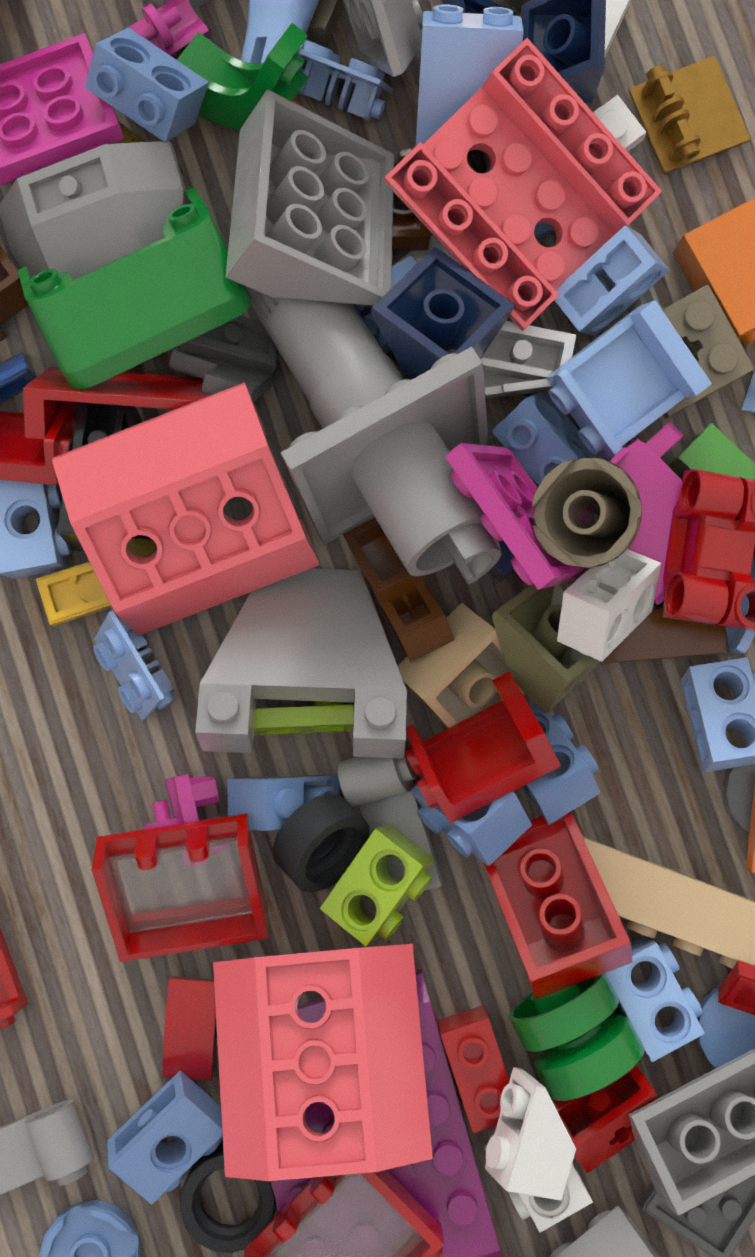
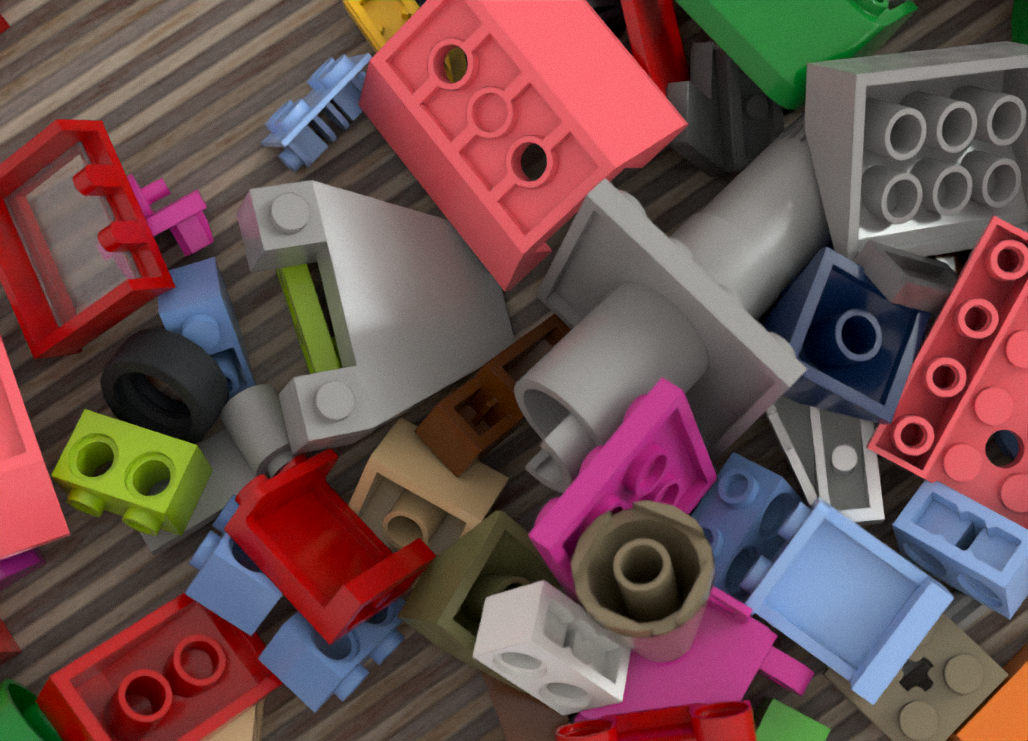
camera: 75 degrees right, 5 degrees down
none -> flat silver tile [853,241,959,314]

